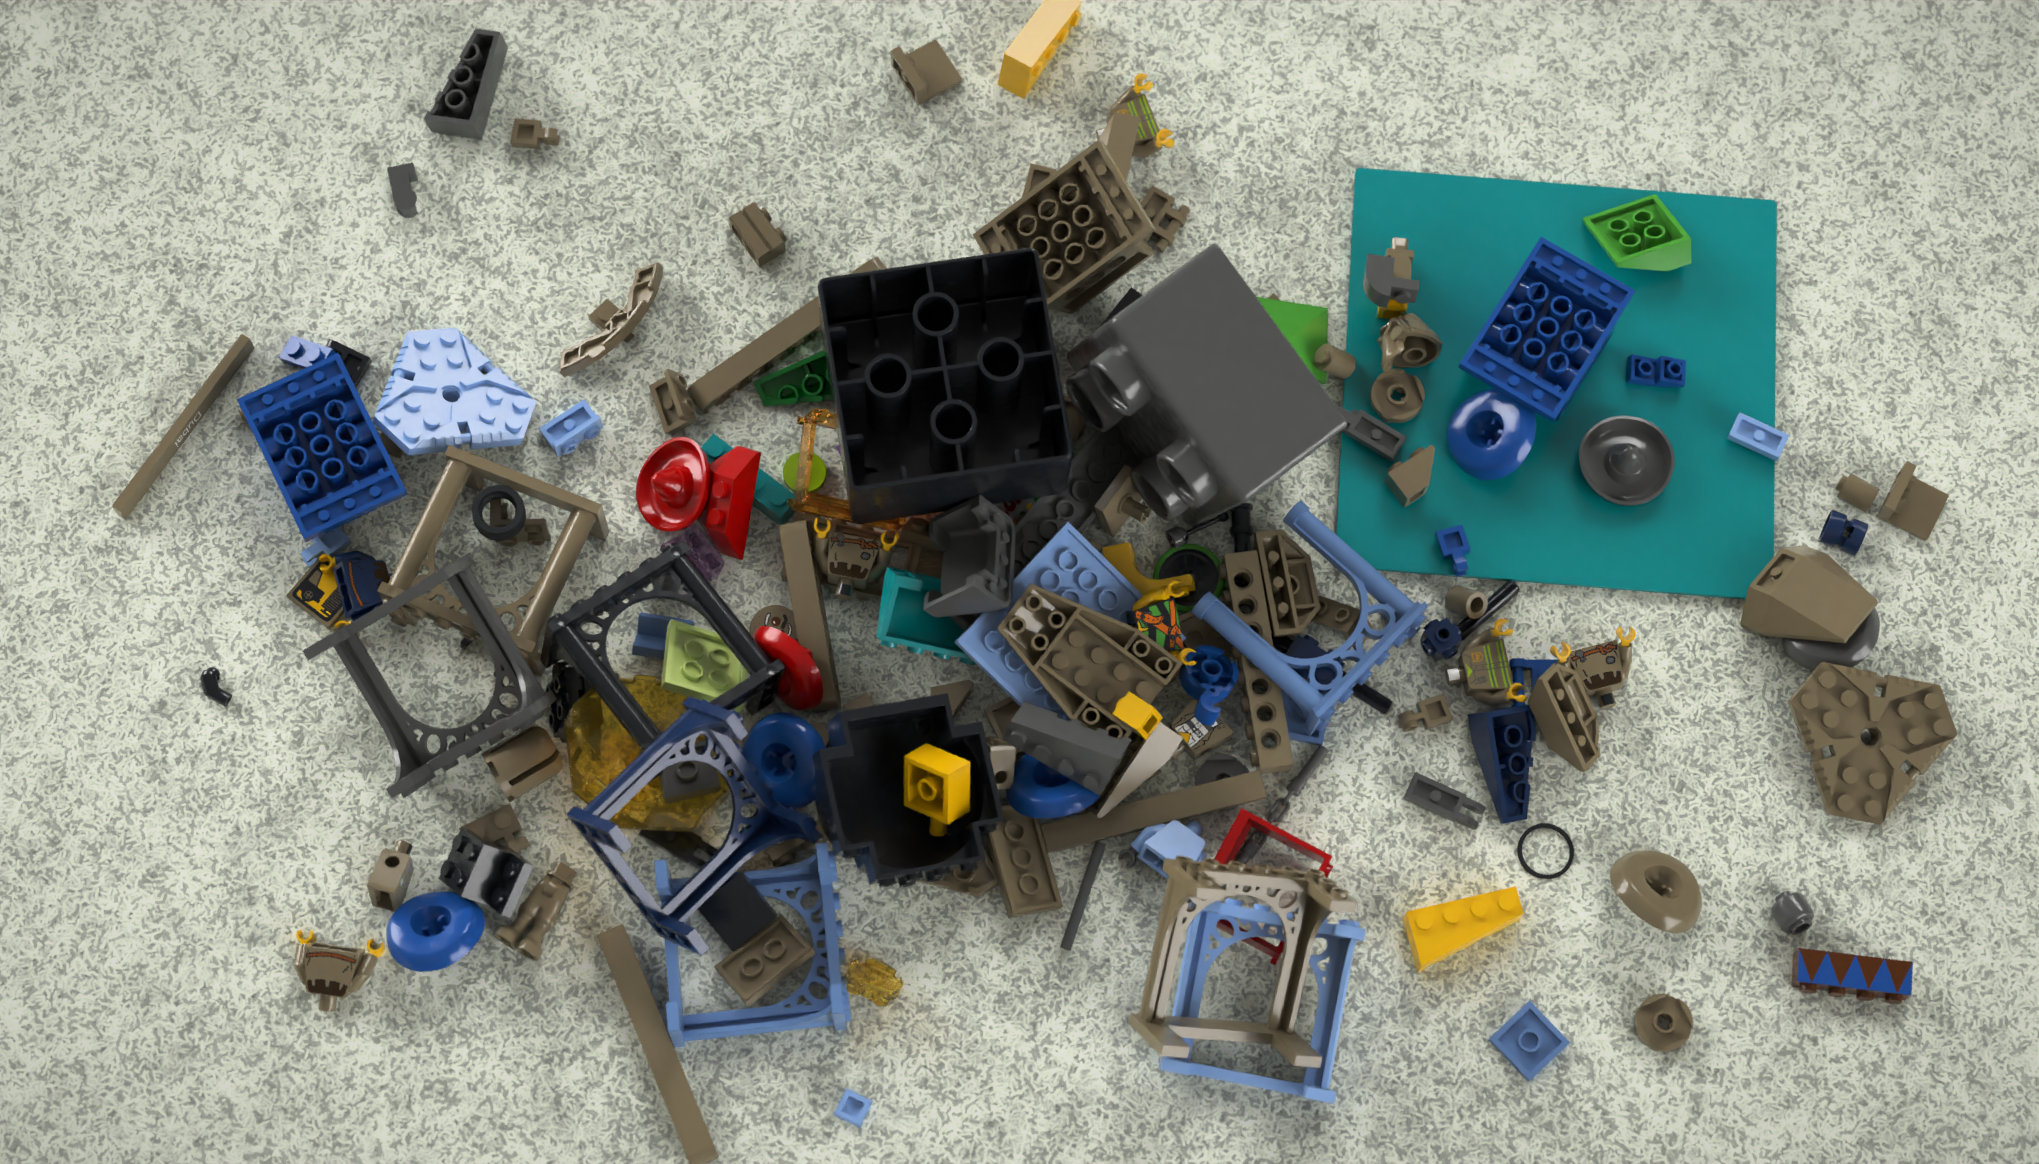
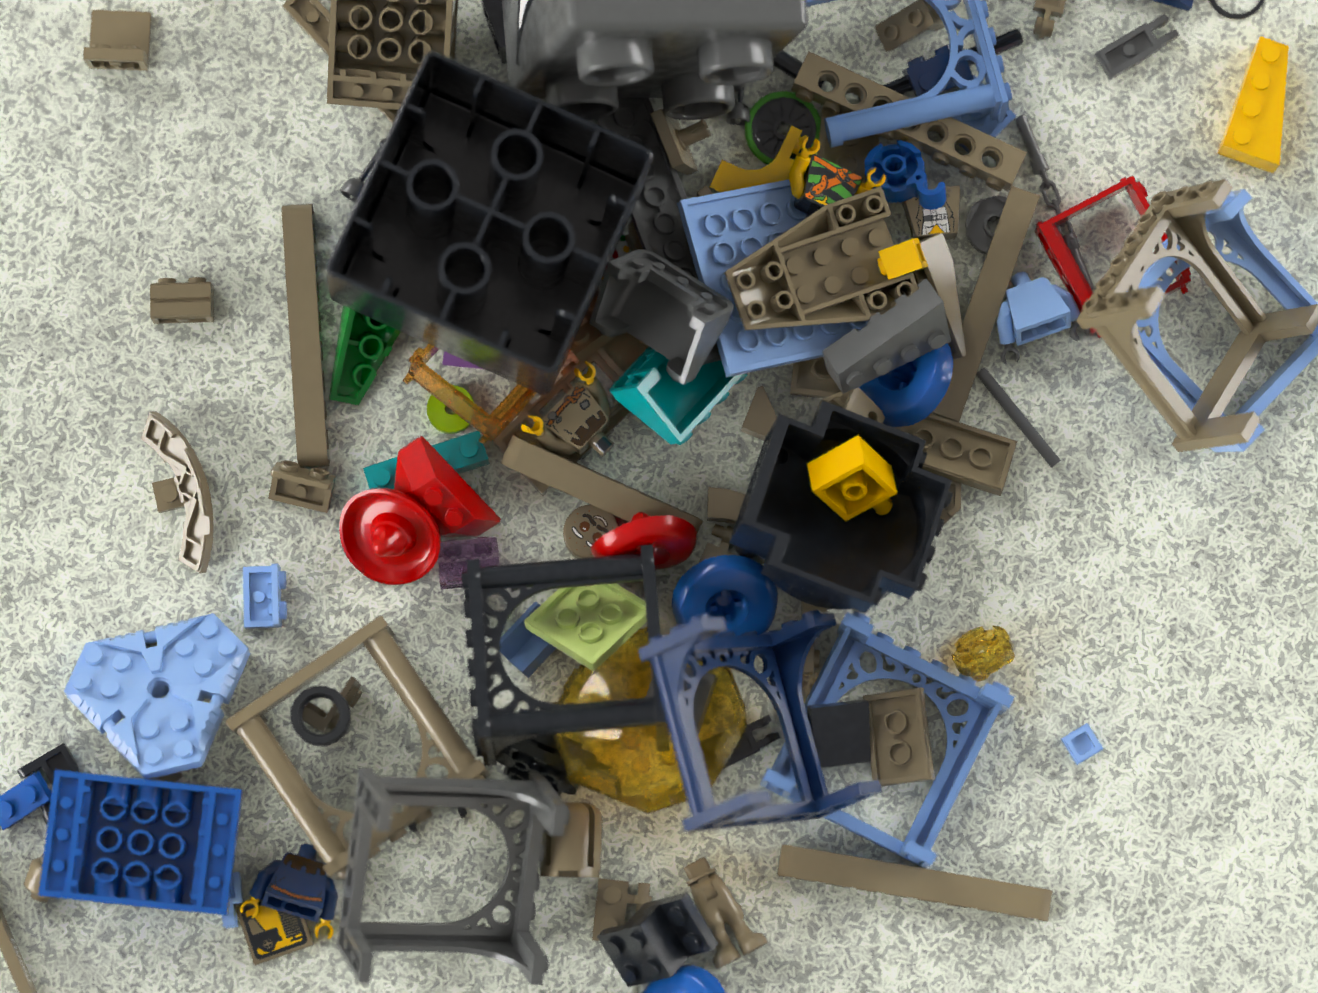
camera: 55 degrees left, 10 degrees up
dark tan wedge [1253,529,1321,637] -> none

